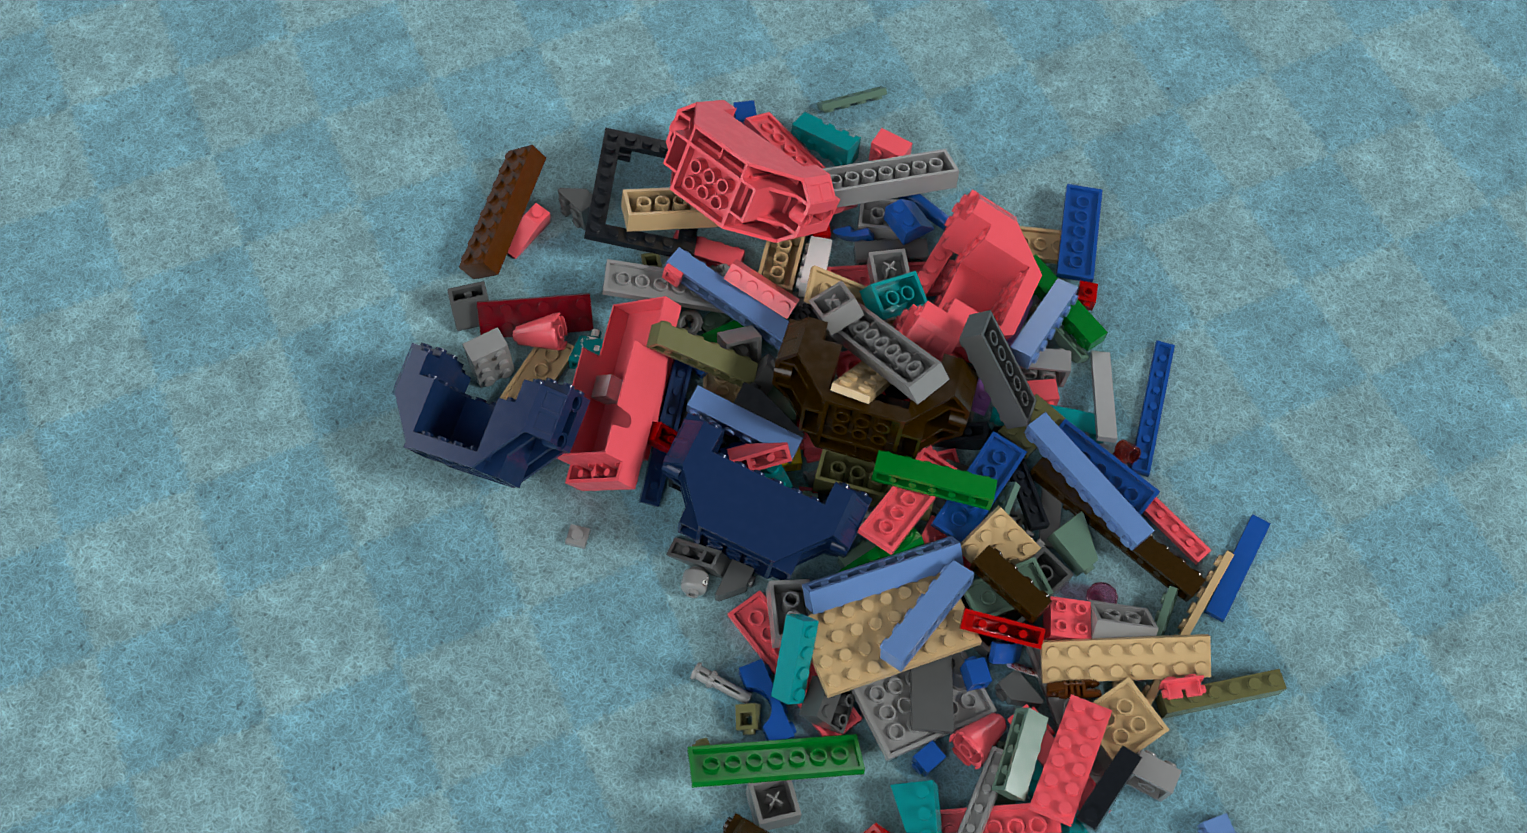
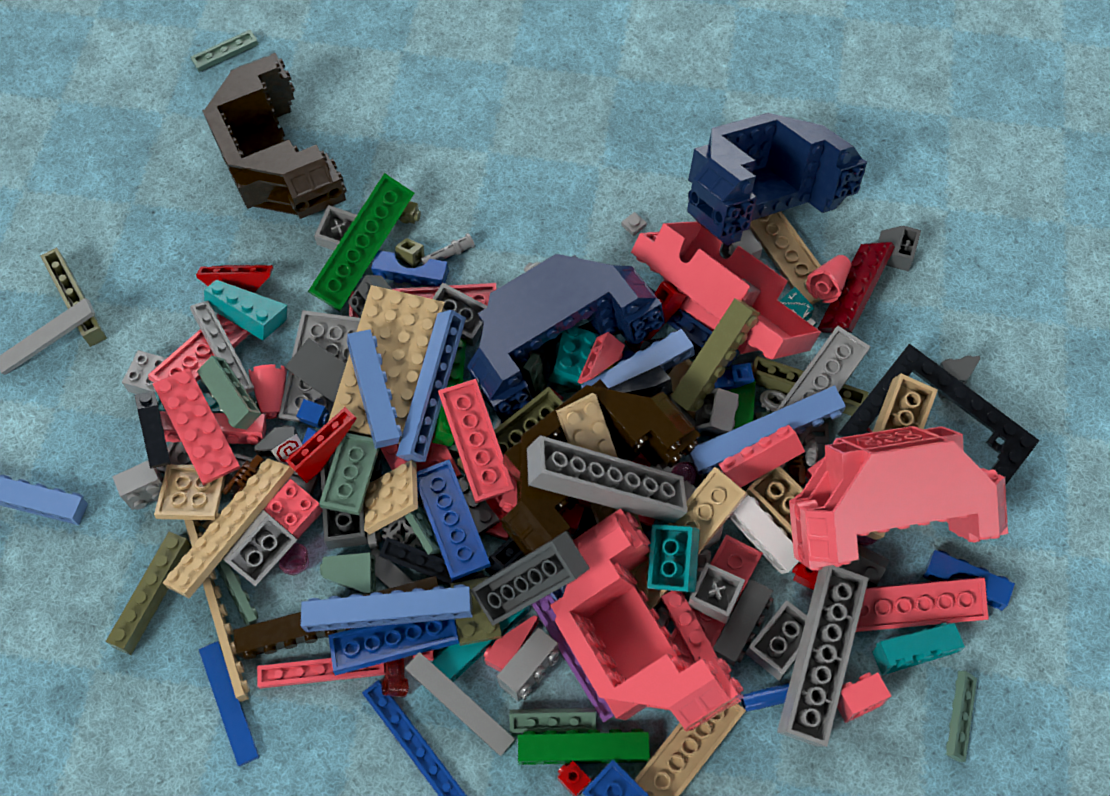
camera: 130 degrees right, 0 degrees up
reddish brown brick [459,145,546,279] -> none
light grey brick [462,327,515,388] -> none
coral slope [507,203,550,259] -> none
coral tile [662,263,684,287] -> none
teal brick [771,614,819,705] -> none
light grey brick [809,280,864,336] -> none
blue slope [833,225,875,242] -> none
green brick [871,450,997,510] -> none
blue slope [884,199,934,245] -> none
blue brick [911,740,946,777] -> none
dark brown brick [970,545,1052,624] -> none
medium blue brick [1010,278,1079,369] -> none
coral hinge [1158,674,1206,700] -> none

